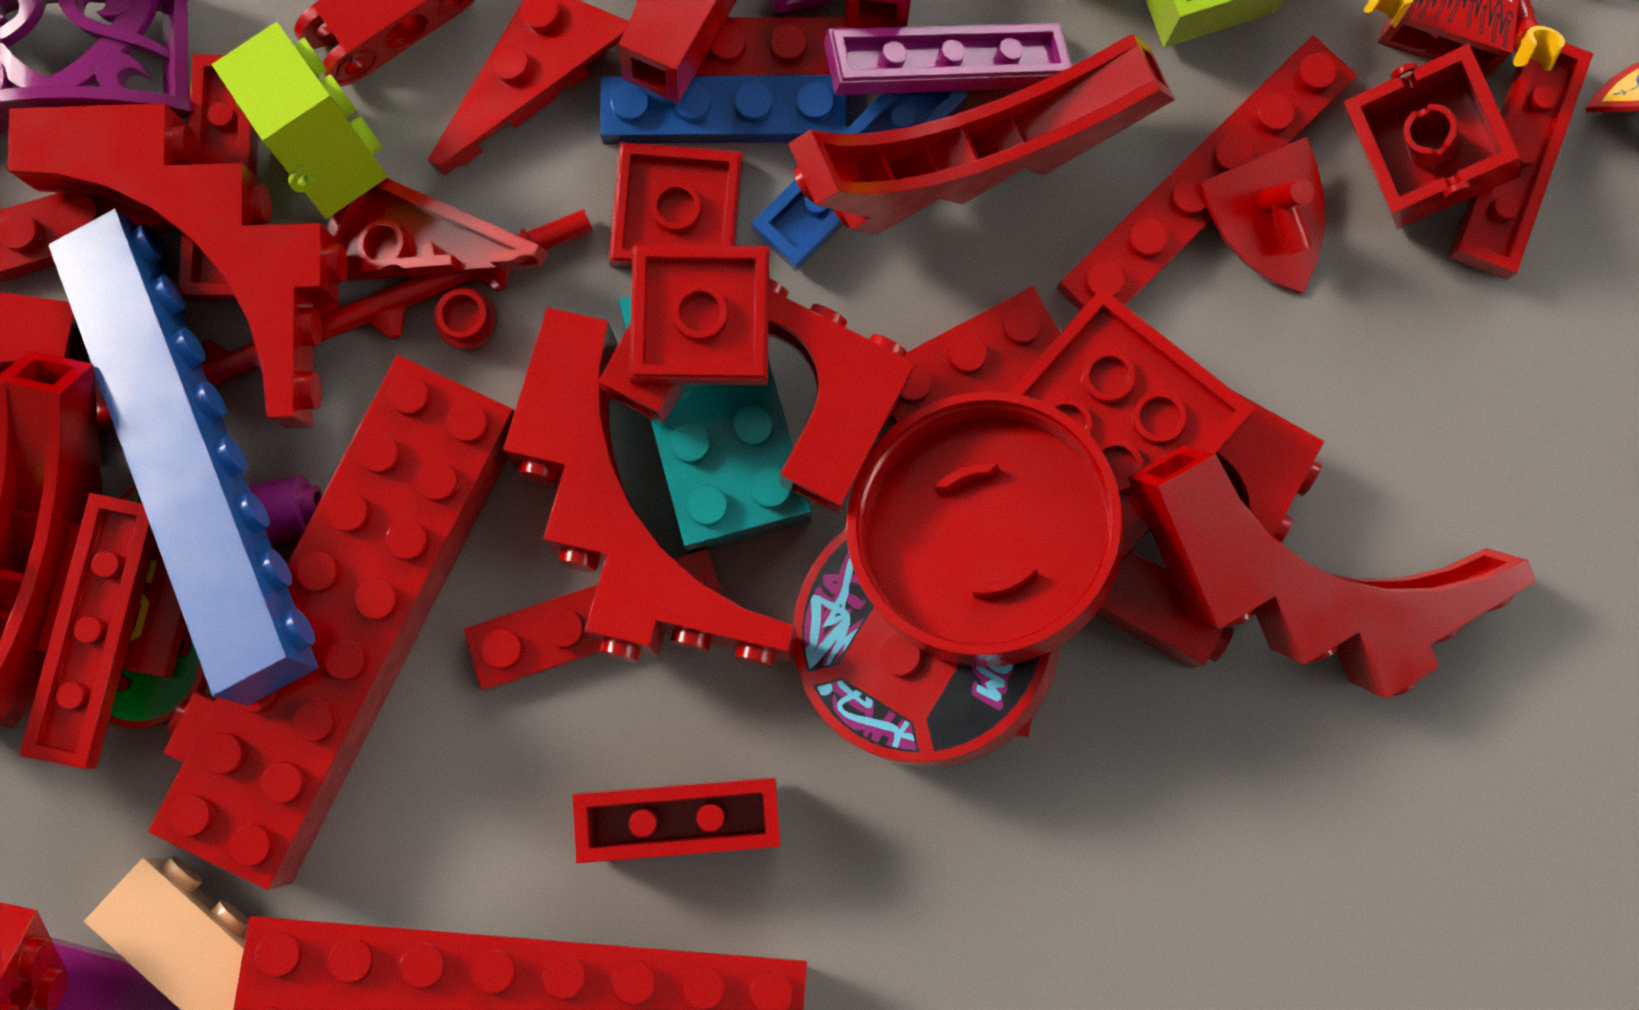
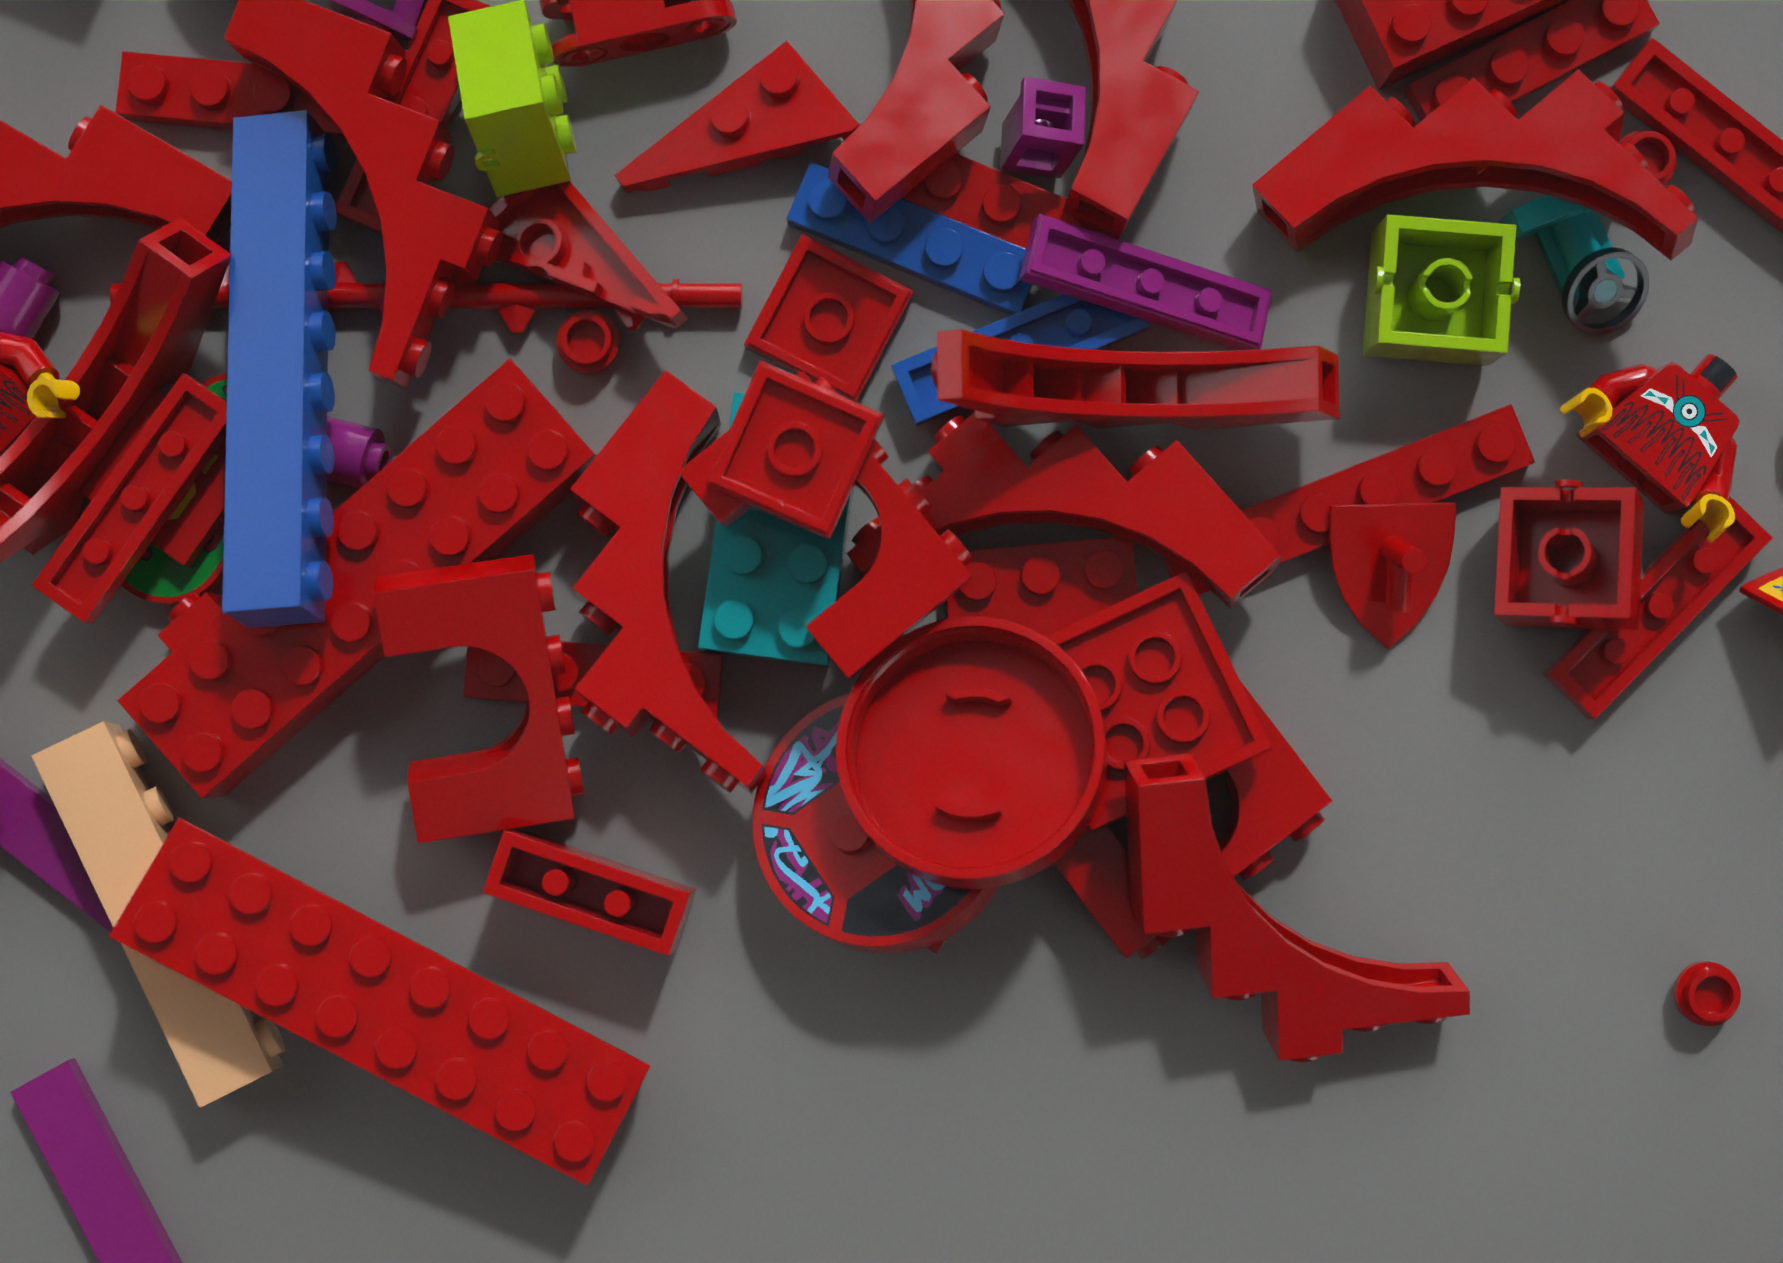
camera: 30 degrees right, 5 degrees up
none -> red arch [373,554,584,844]
none -> red arch [846,412,1281,609]

